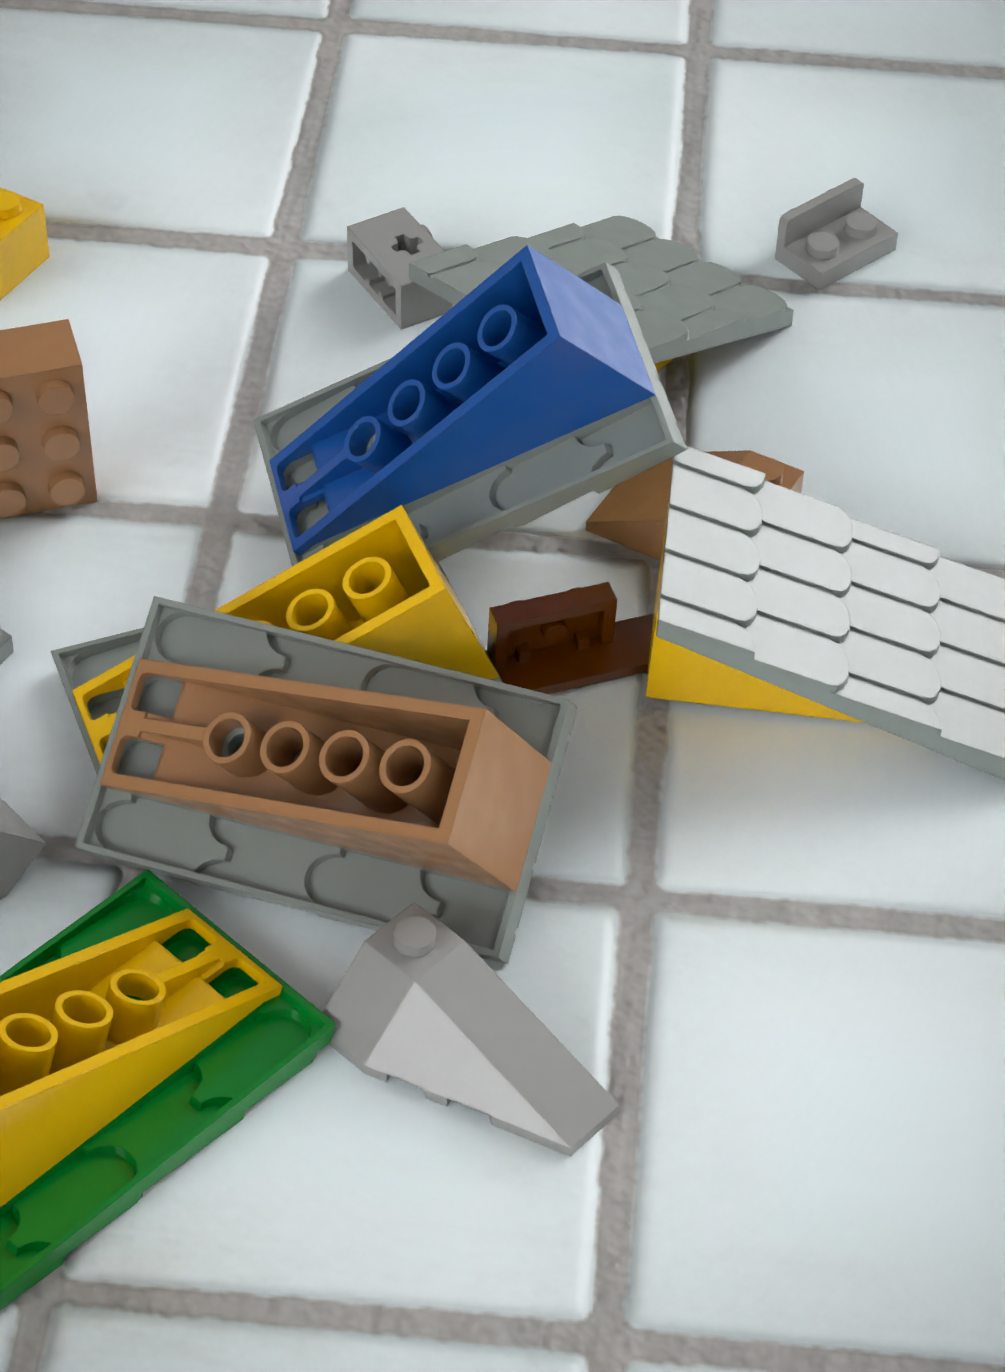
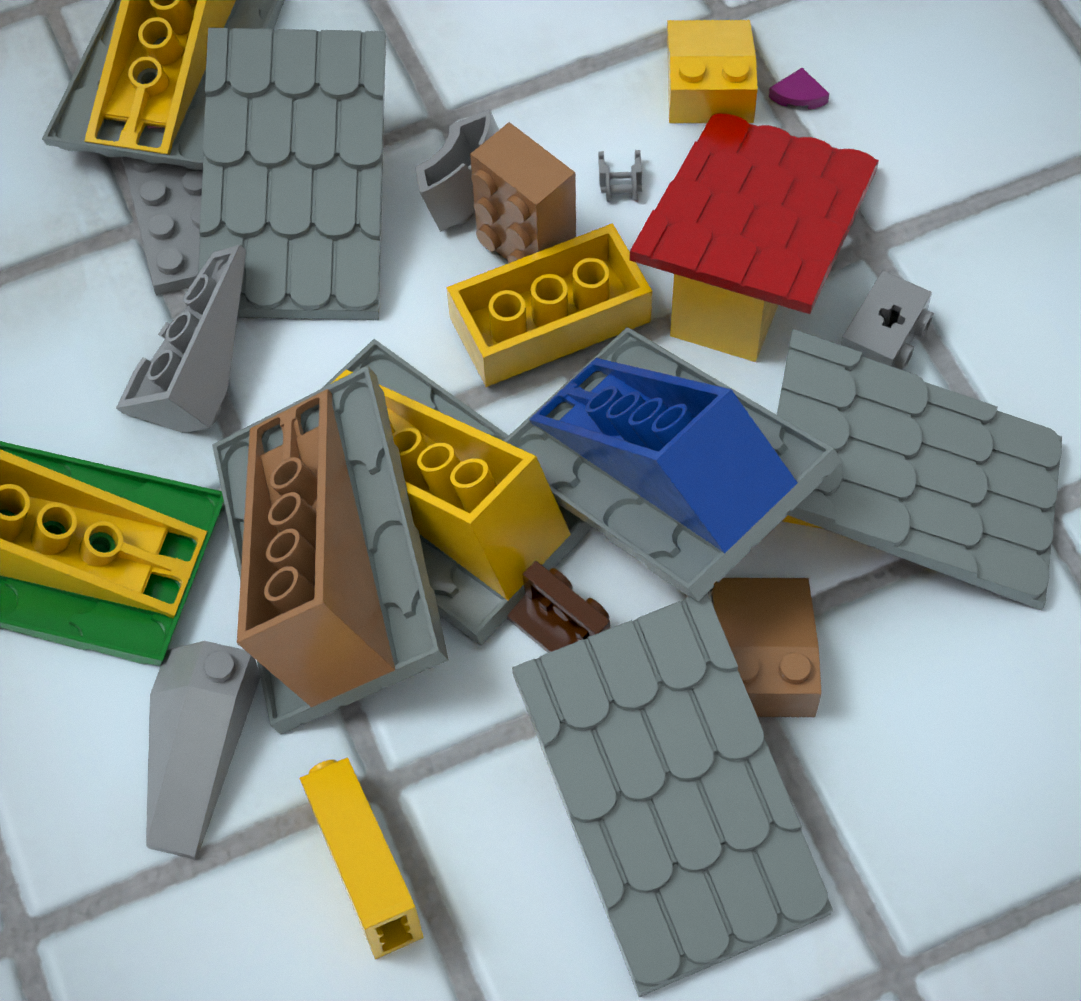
camera: 65 degrees right, 15 degrees up
none -> yellow slope [300,757,424,960]
none -> yellow brick [446,223,652,387]
none -> red piece [629,113,879,362]
none -> magenta tile [769,68,830,109]

